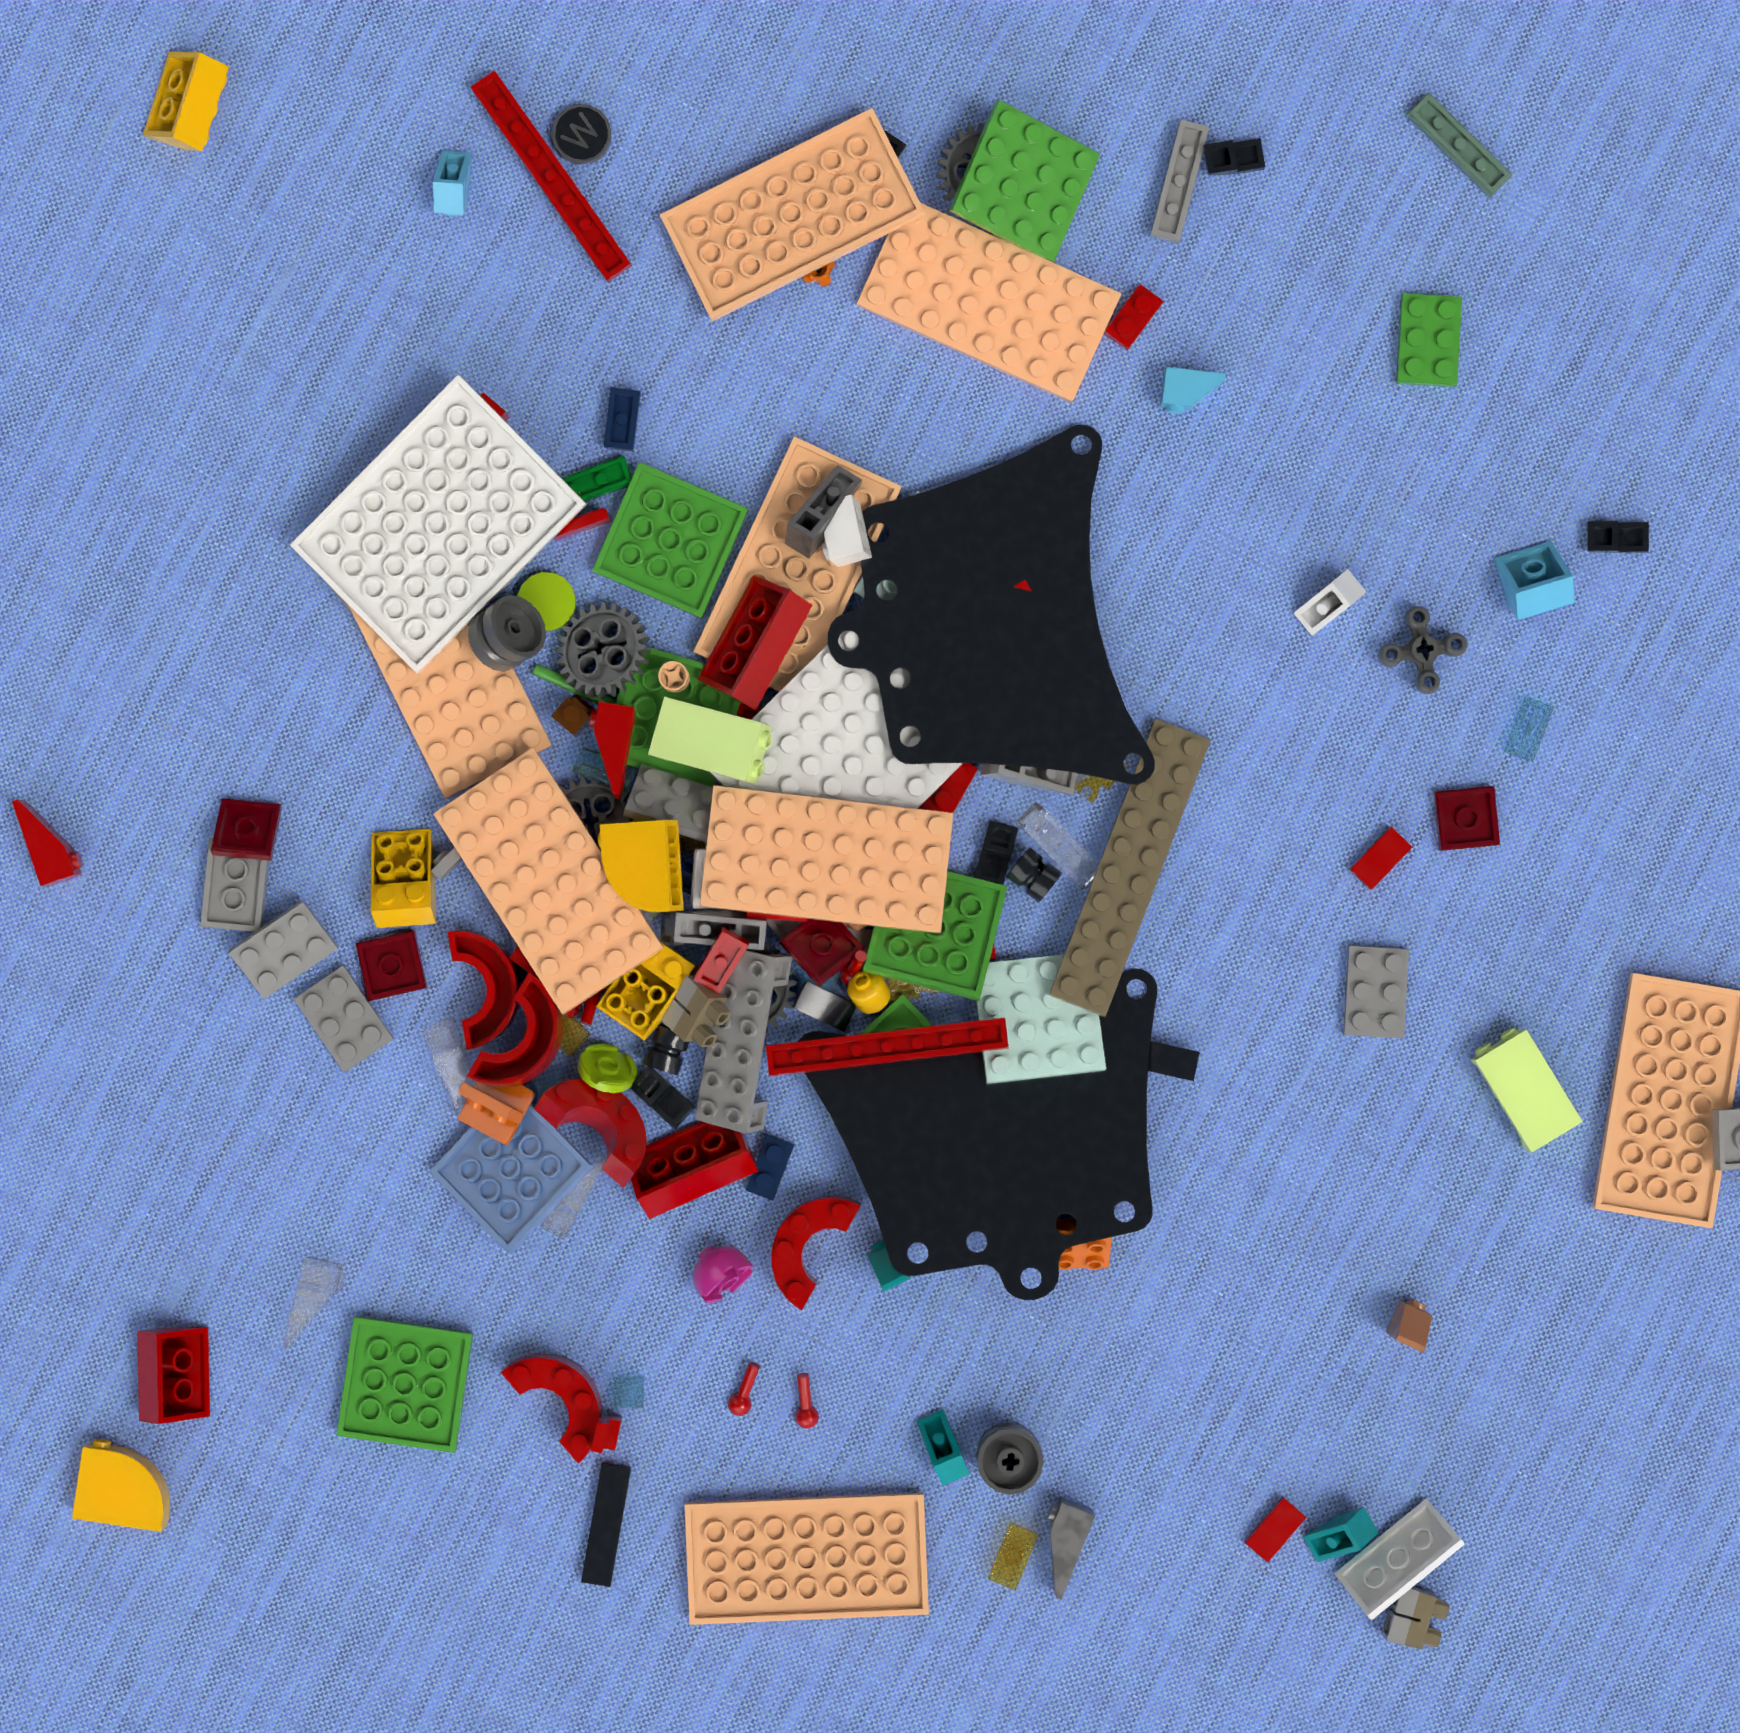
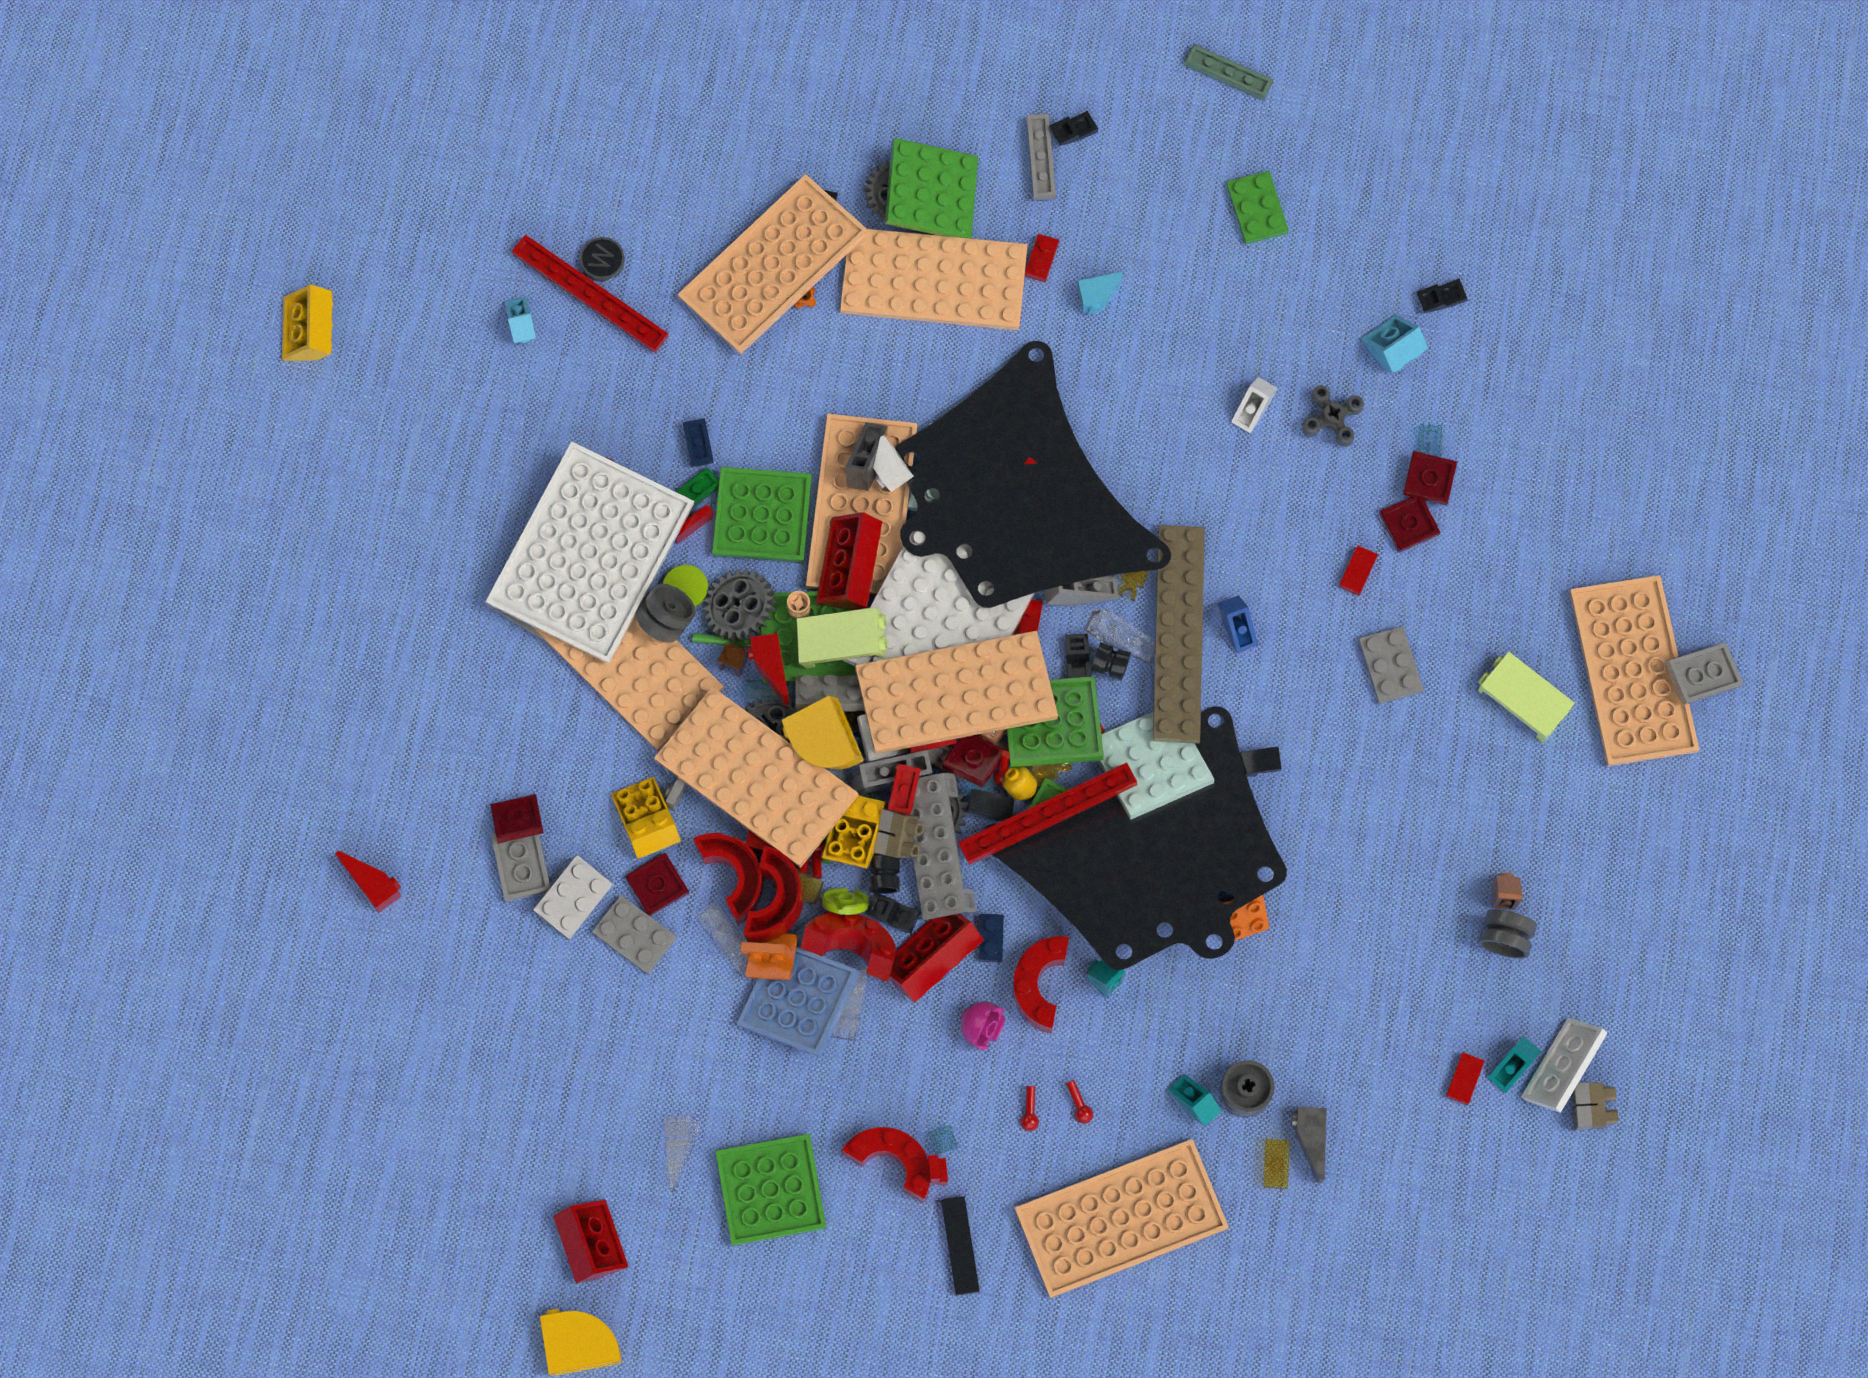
camera: 20 degrees left, 15 degrees down
none -> blue slope [1218,595,1258,653]
none -> dark red tile [1402,451,1458,506]
none -> dark grey wheel [1478,909,1537,959]

